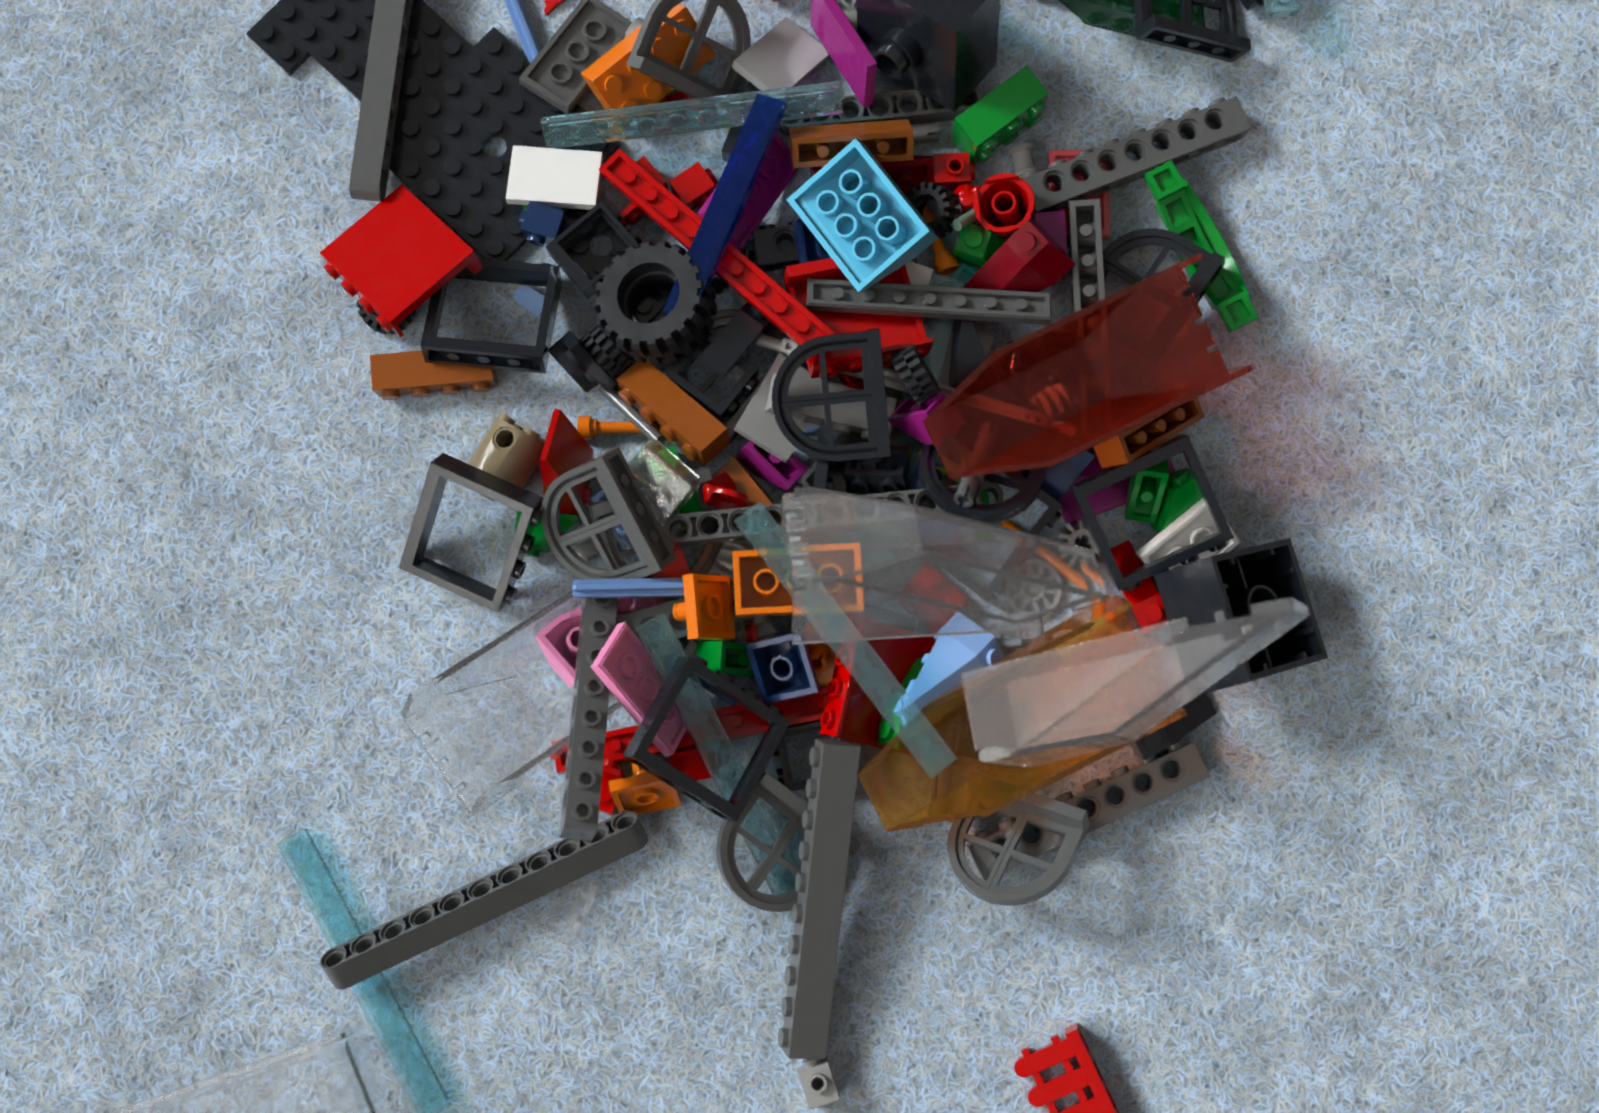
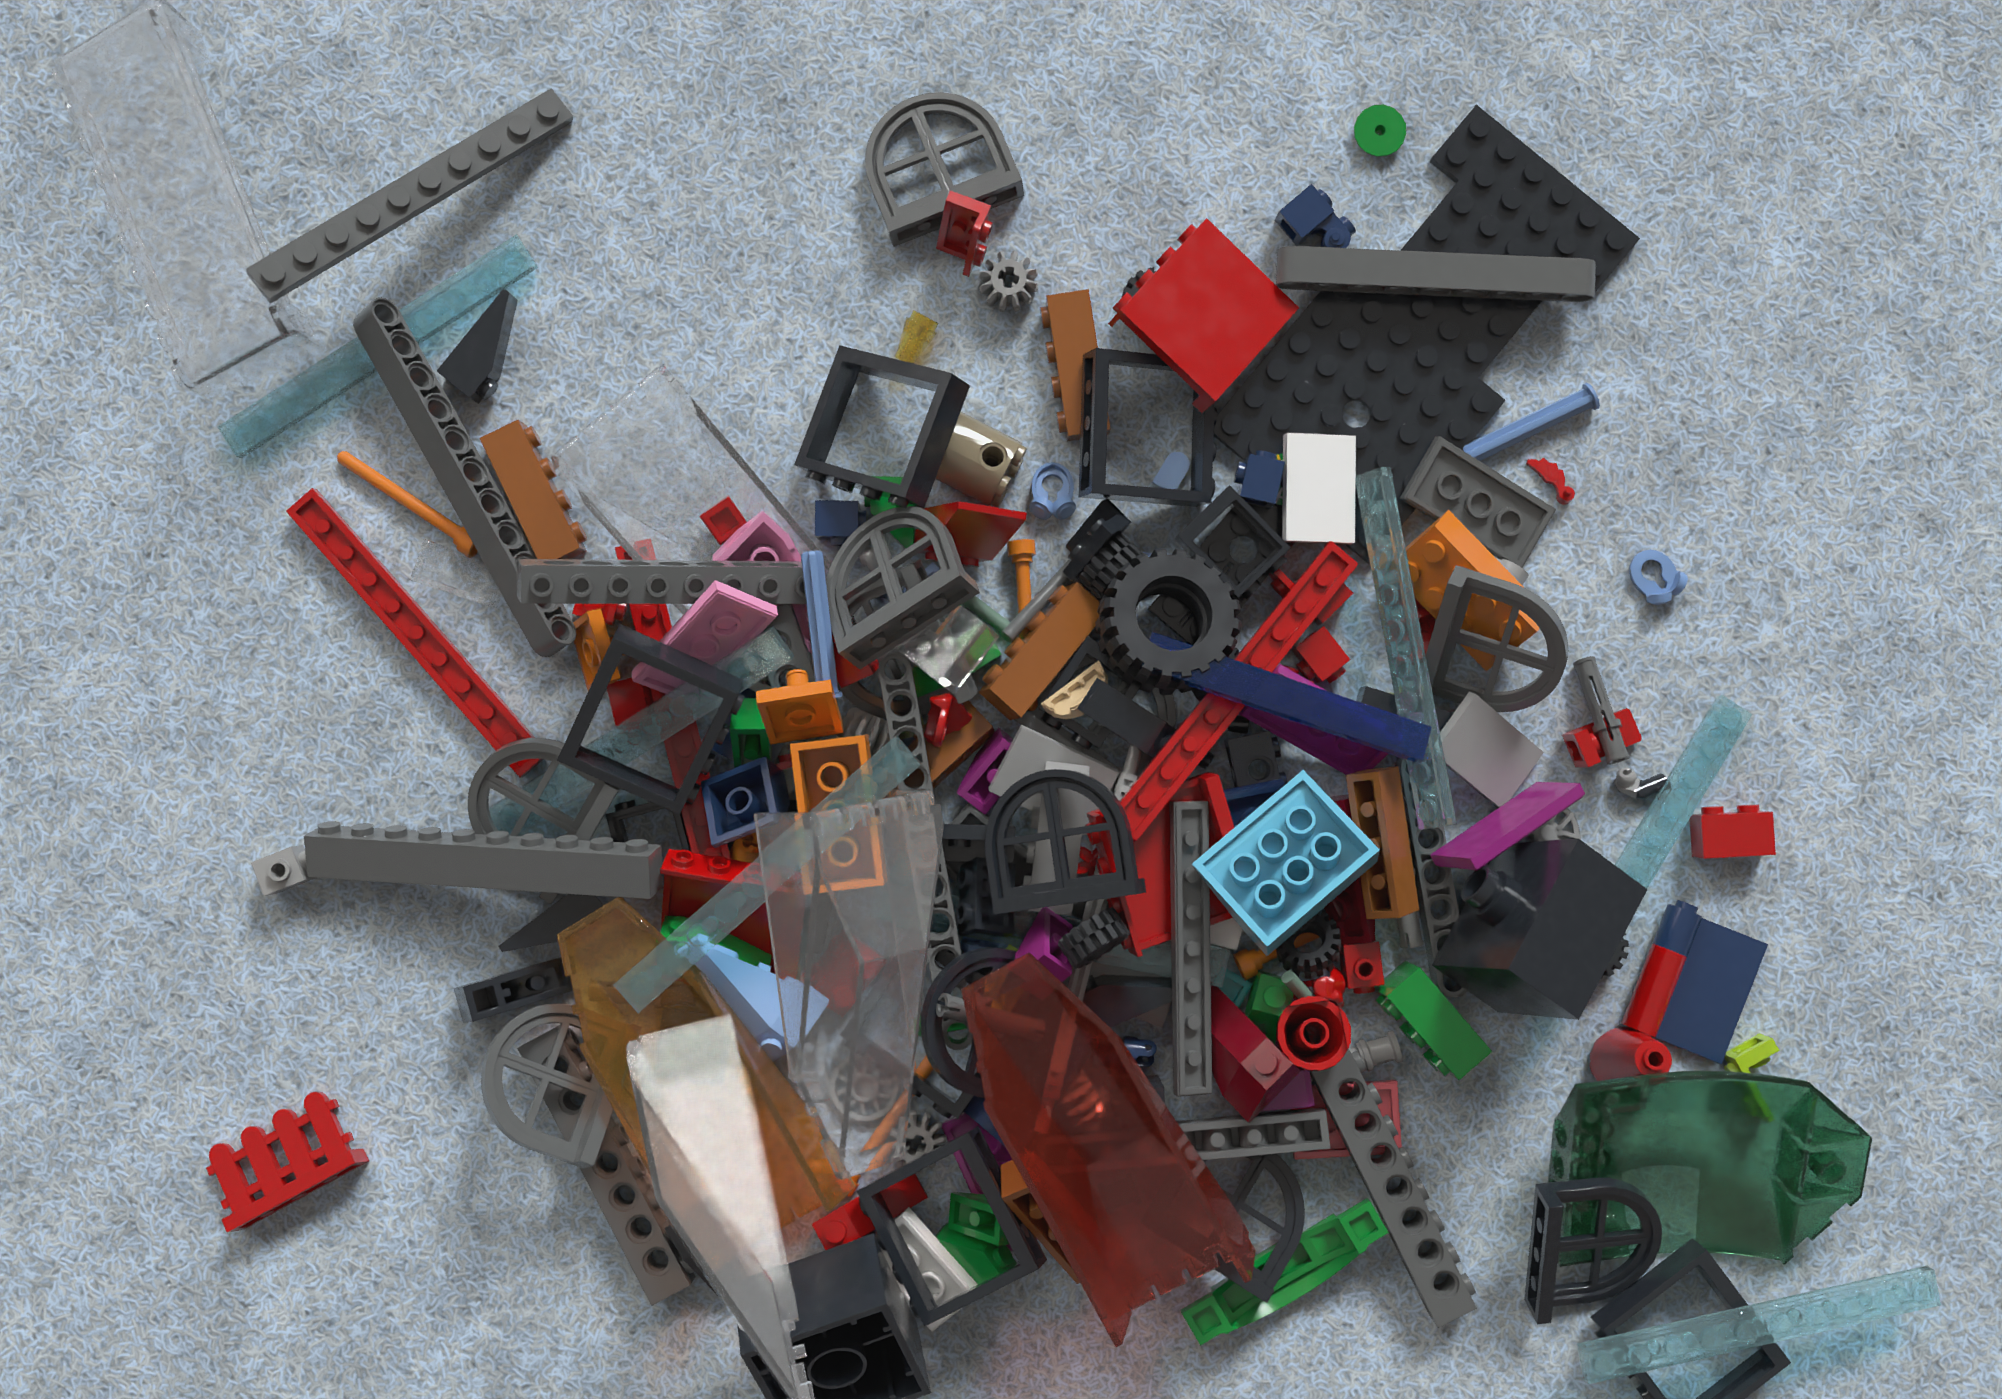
camera: 85 degrees right, 5 degrees up
none -> dark grey plate [246,88,573,304]
none -> red plate [286,488,544,778]
none -> orange piece [337,451,478,558]
none -> black slope [437,288,518,404]
none -> black slope [453,955,577,1023]
none -> dark orange brick [480,420,587,559]
none -> black slope [498,894,617,952]
none -> red tile [699,495,747,546]
none -> dark blue brick [815,500,867,547]
none -> dark grey window [865,92,1024,247]
none -> clear yellow cone [894,310,939,363]
none -> red bracket [936,190,993,277]
none -> light grey gear [979,251,1038,312]
none -> medium blue piece [1029,462,1076,520]
none -> tan plate [1041,661,1108,719]
none -> dark blue brick [1274,184,1356,248]
none -> green piece [1354,104,1406,157]

